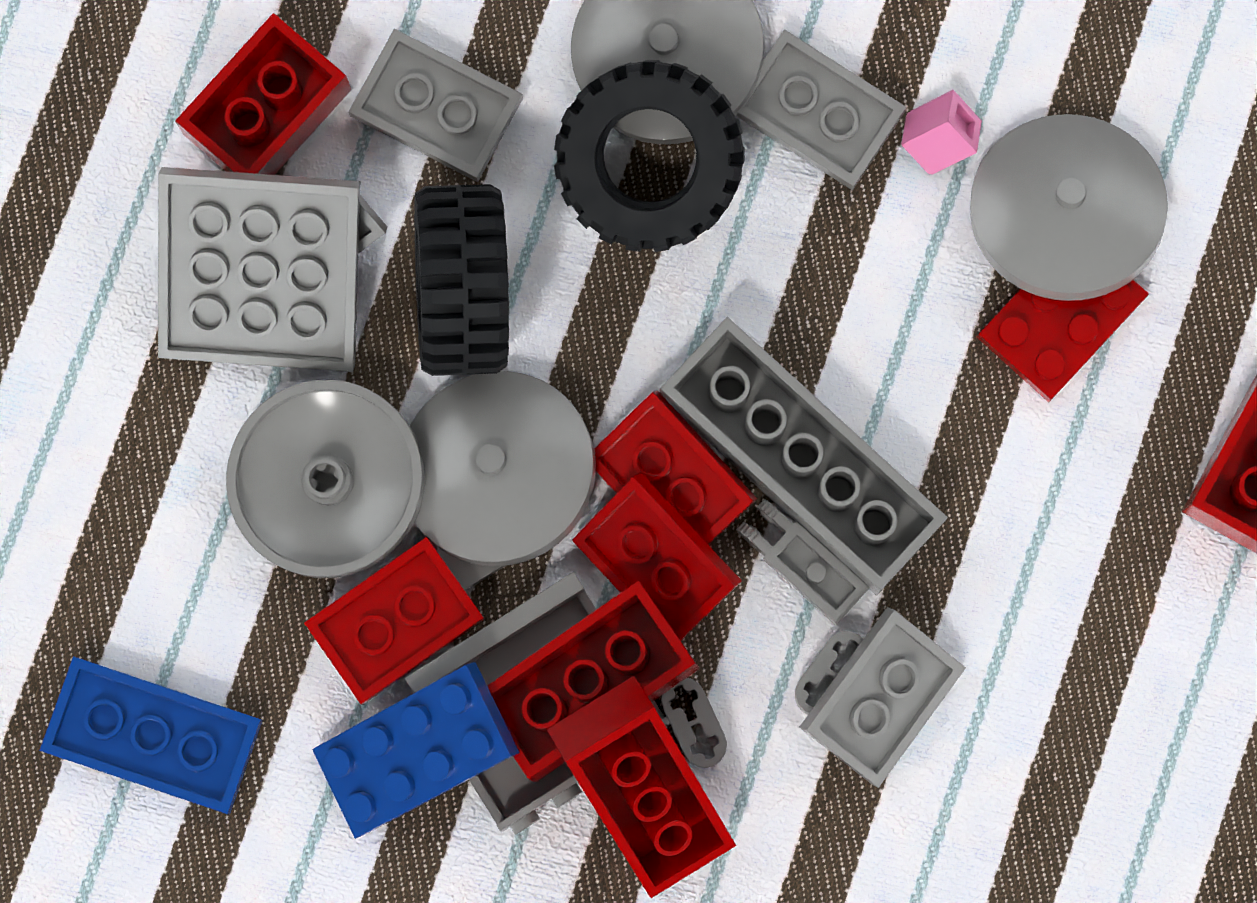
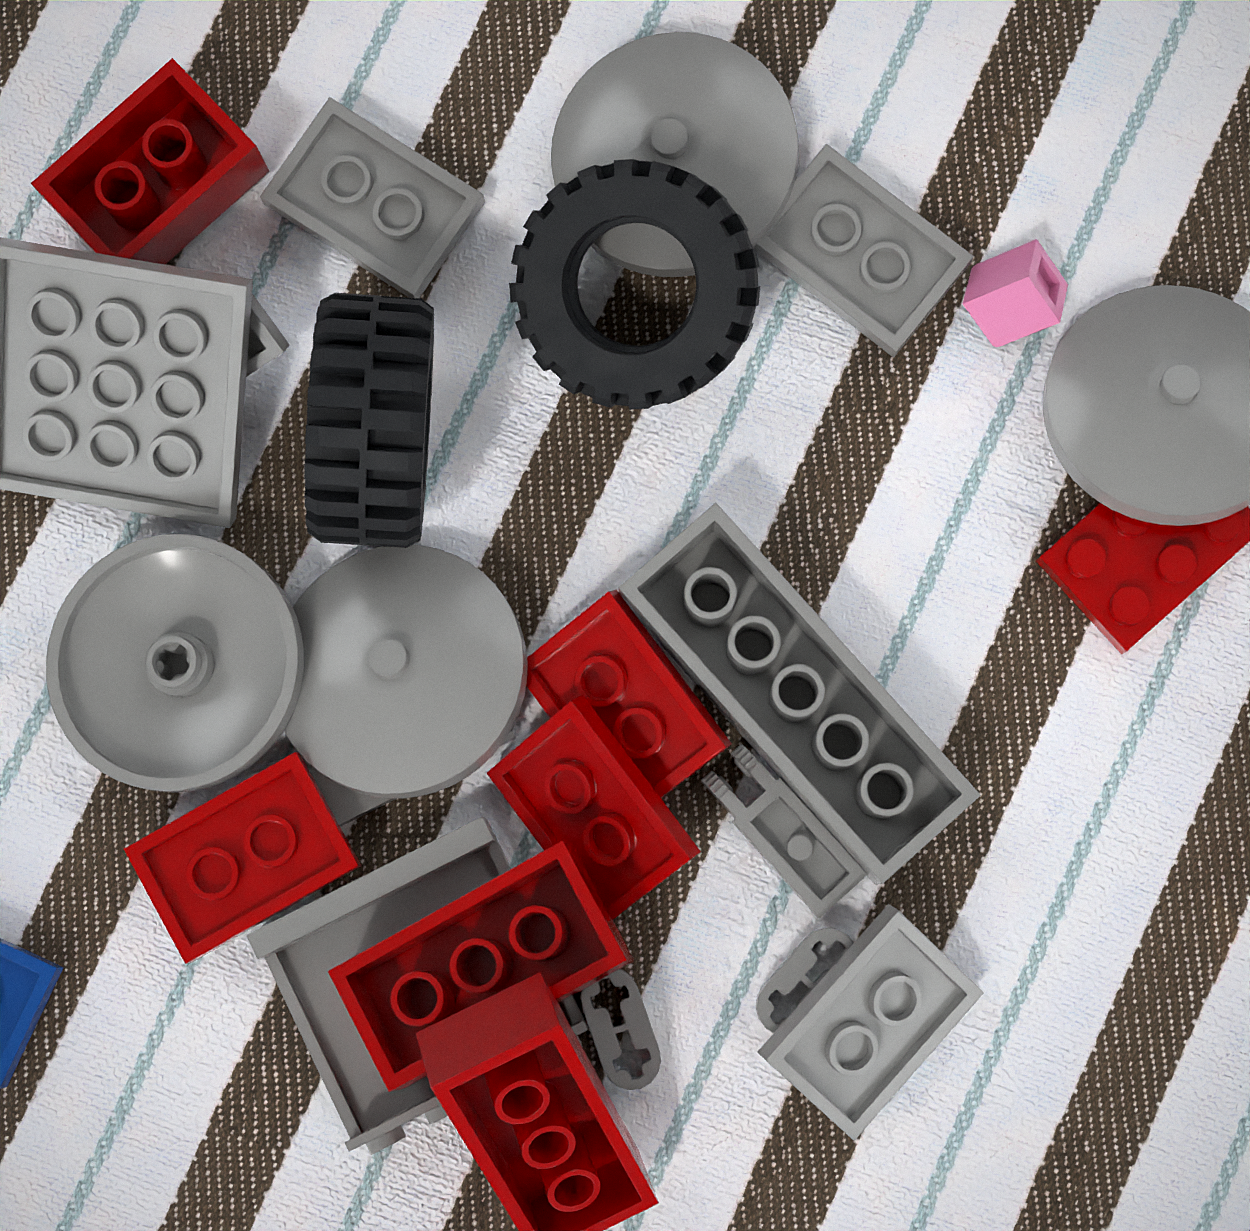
camera: 10 degrees right, 0 degrees up
blue plate [312,662,520,839] -> none

